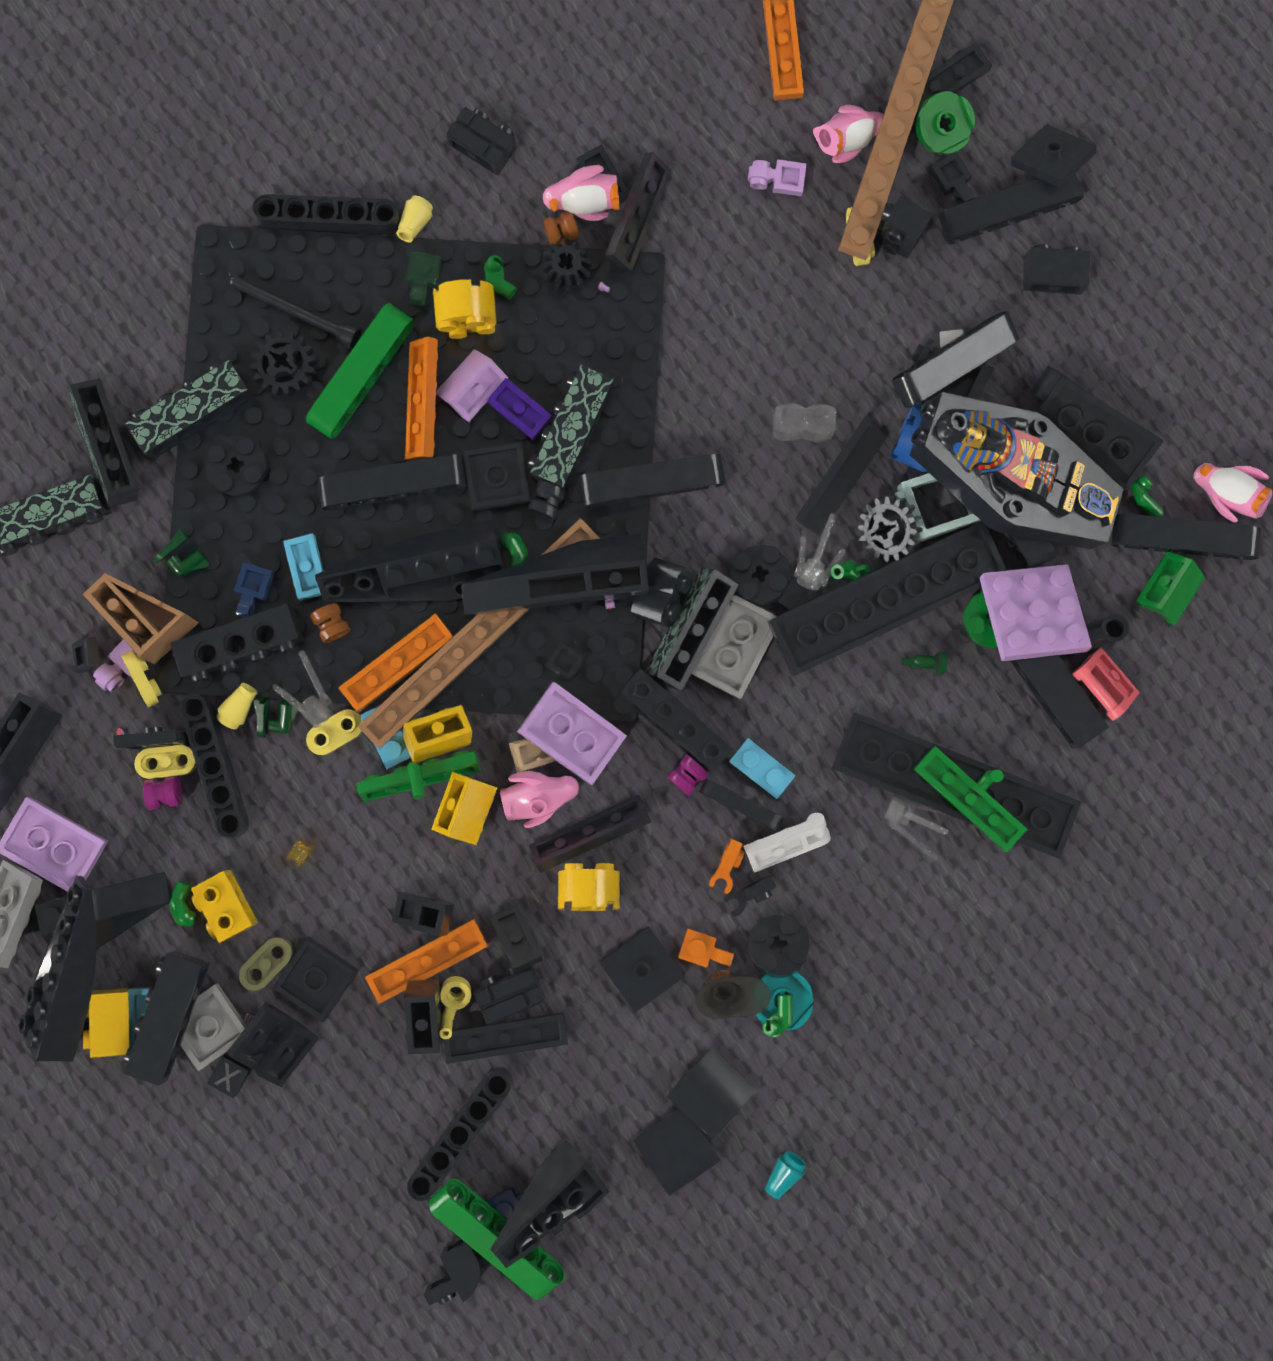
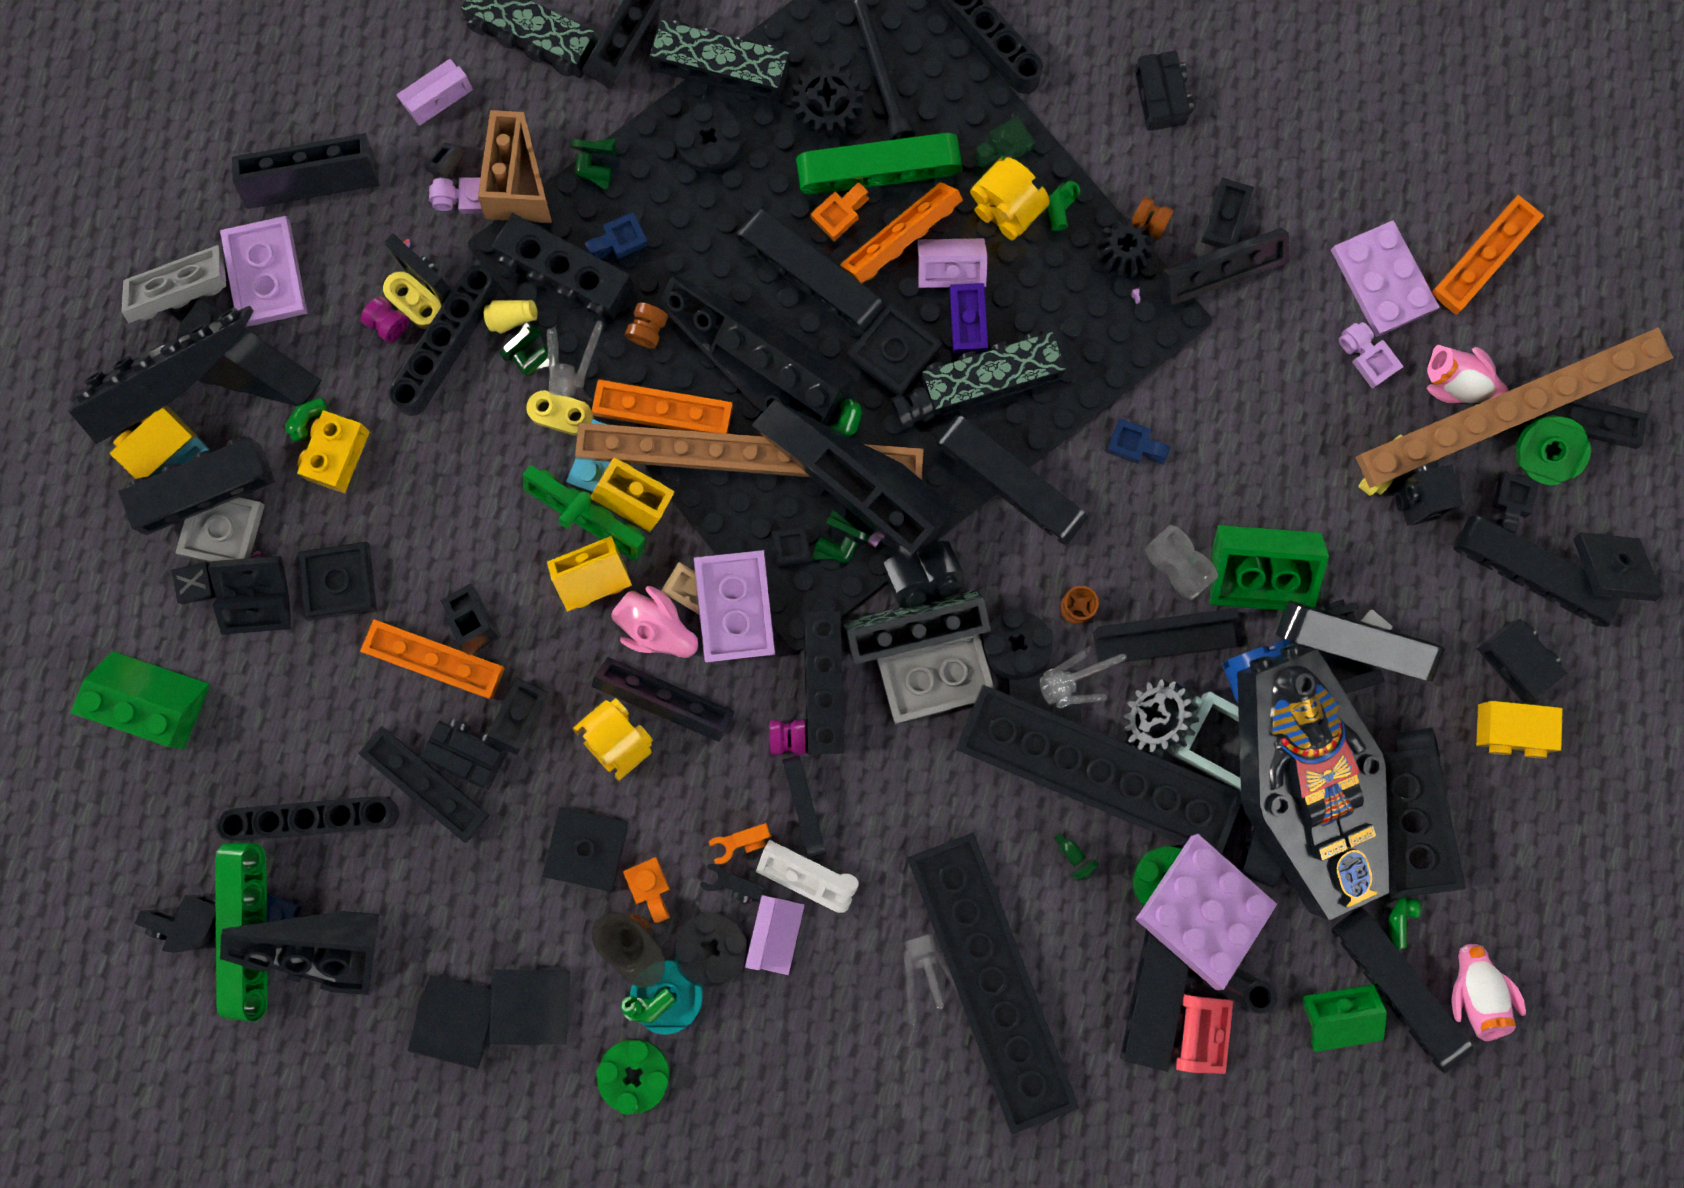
camera: 50 degrees right, 5 degrees down
light yellow plate [120,650,162,708] -> none
olive plate [239,937,294,991] -> none
medium azure plate [283,533,324,601] -> none
clear yellow bush [286,838,315,869] -> none
light yellow cone [396,196,433,243] -> none
black brick [404,979,442,1054] -> none
light yellow plate [440,976,471,1039] -> none
animal [543,165,620,221] -> none
medium azure plate [729,738,796,799] -> none
teal cone [764,1150,807,1199] -> none
green arm [830,561,871,581] -> none
green plate [913,746,1028,852] -> none
none -> green slope [70,651,210,750]
none -> lavender panel [396,59,473,126]
none -> green plate [596,1039,670,1115]
none -> lavender panel [745,895,804,975]
none -> orange plate [811,183,869,241]
none -> dark green piece [811,510,871,563]
none -> dark orange wheel [1060,586,1099,624]
none -> dark blue plate [1106,418,1171,465]
none -> green slope [1210,525,1329,611]
none -> lavender plate [1331,220,1439,337]
none -> yellow brick [1476,701,1562,758]

